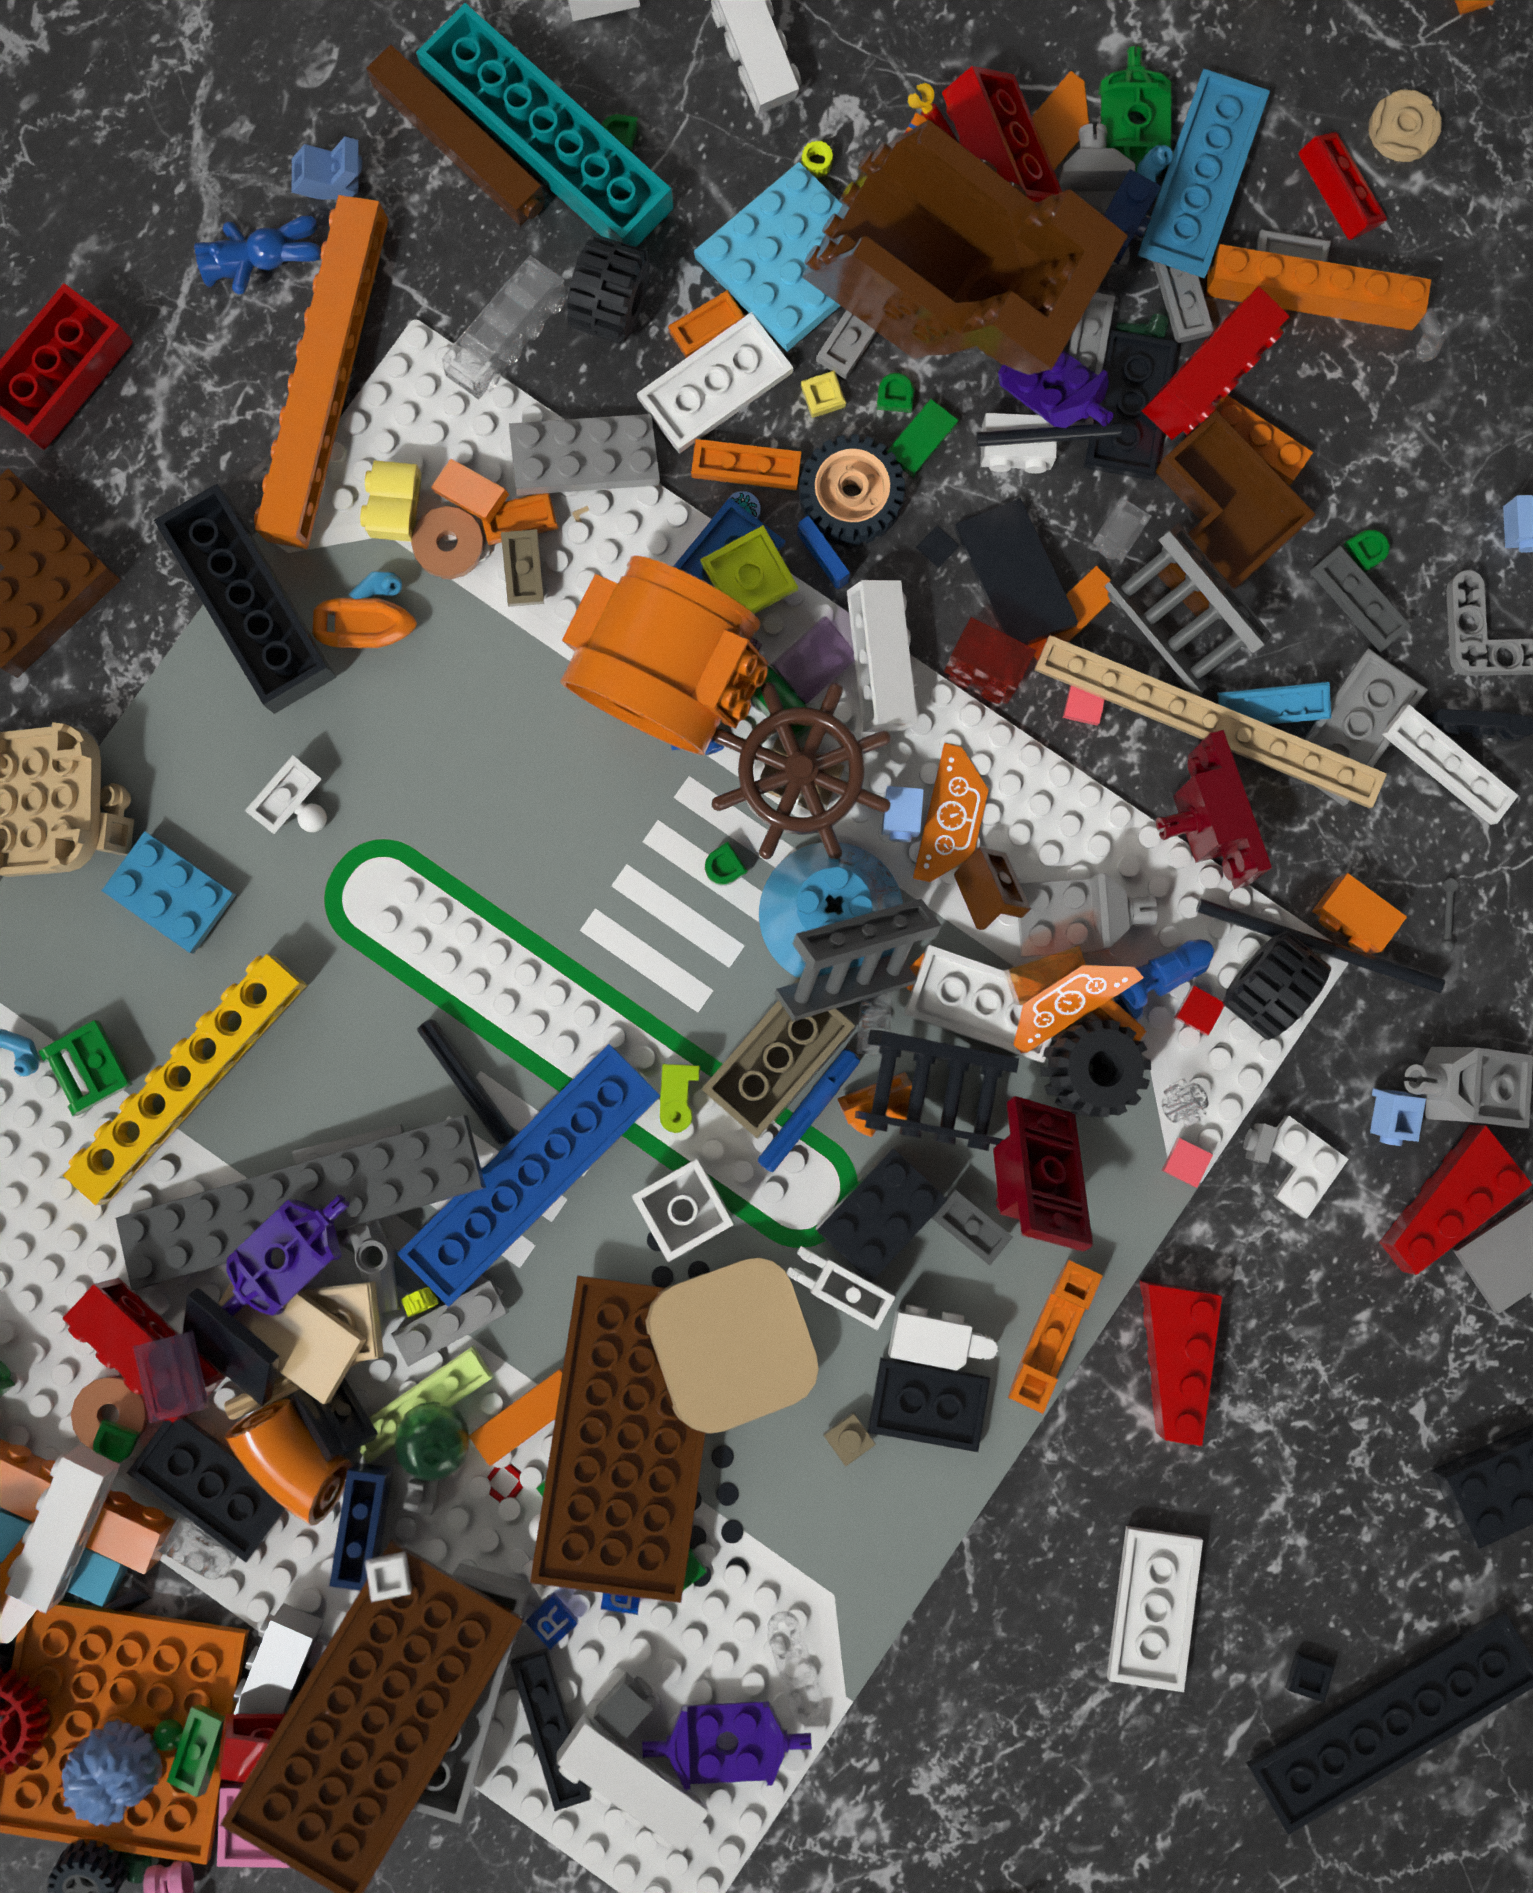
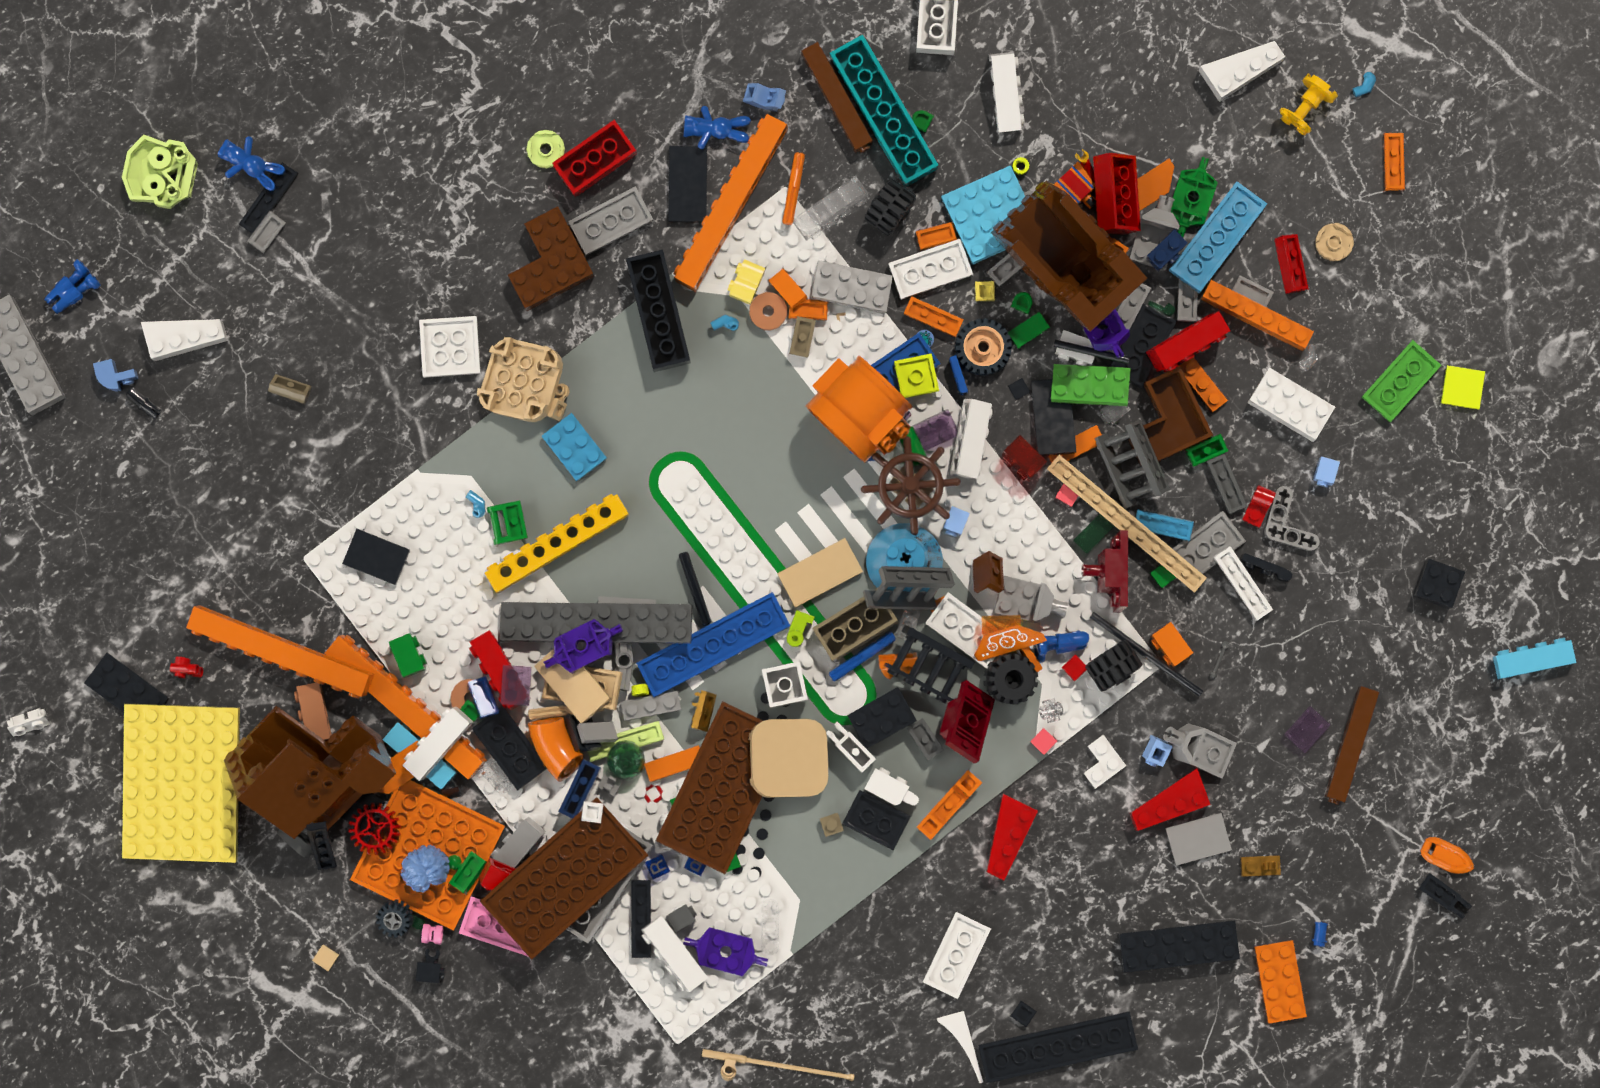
camera: 20 degrees right, 0 degrees up
black tile [182,1288,279,1406] -> none
white plate [245,755,327,834] -> none
orange piece [312,598,417,648] -> none
green tile [705,842,748,886] -> none
orange sticker [913,743,989,882] -> none
dark azure arm [1137,145,1173,197] -> none
light grey plate [1243,1124,1278,1164] -> none
green tile [1343,530,1389,573] -> none
none -> tile [467,676,499,719]
none -> light grey plate [568,186,654,256]
none -> light grey tile [577,722,618,743]
none -> black tile [668,146,707,223]
none -> pearl gold plate [691,690,717,732]
none -> tan tile [777,538,863,608]
none -> orange axle [782,152,805,225]
none -> white sticker [937,1011,983,1083]
none -> bright green plate [1051,364,1131,406]
none -> clear green tile [1073,514,1114,554]
none -> green tile [1150,565,1176,589]
none -> green brick [1185,434,1228,467]
none -> red plate [1242,485,1276,528]
none -> white brick [1248,368,1335,442]

